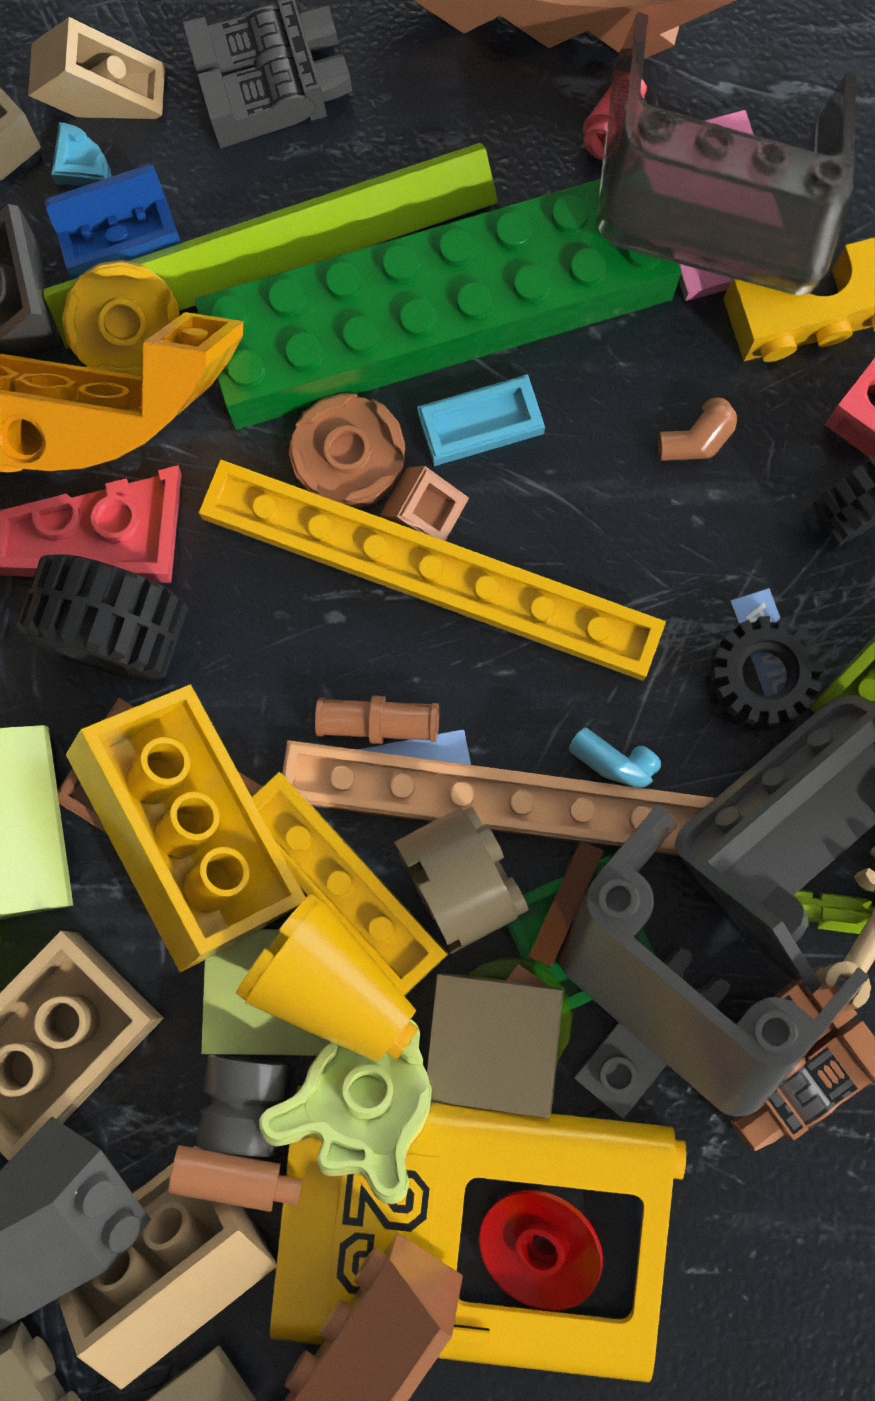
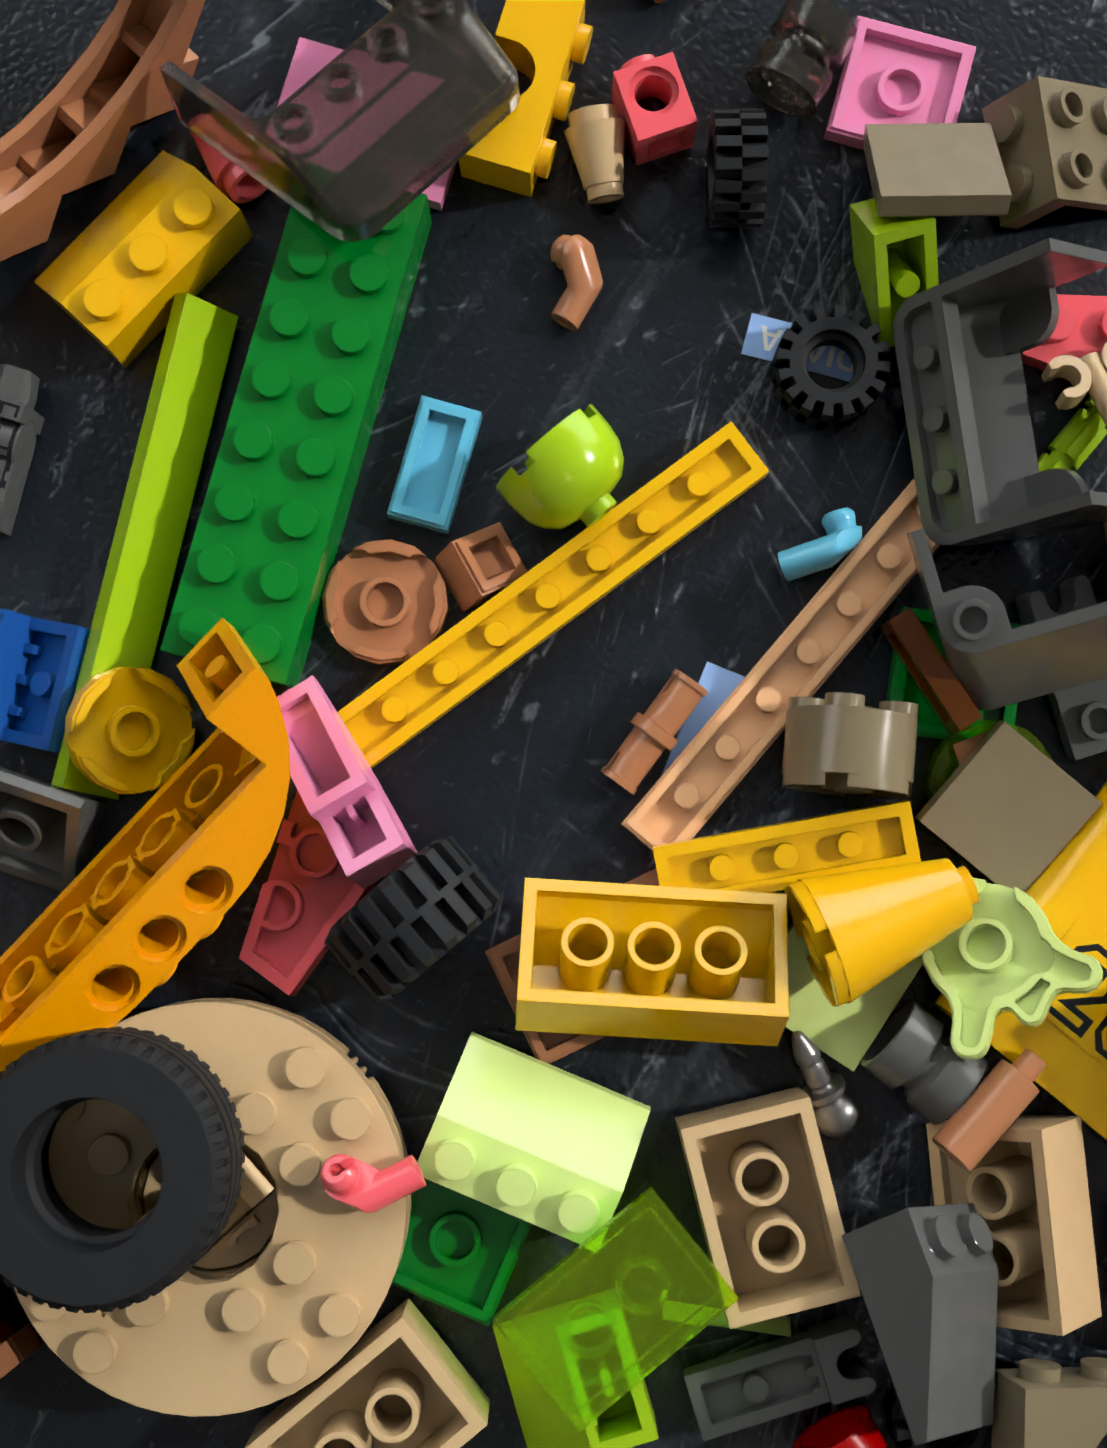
camera: 60 degrees left, 5 degrees up
none -> yellow slope [34,151,253,368]
none -> bright pink slope [277,675,418,889]
none -> lime cylinder [496,404,624,529]
none -> tan cone [564,104,625,204]
none -> flat silver bar [791,1030,861,1138]

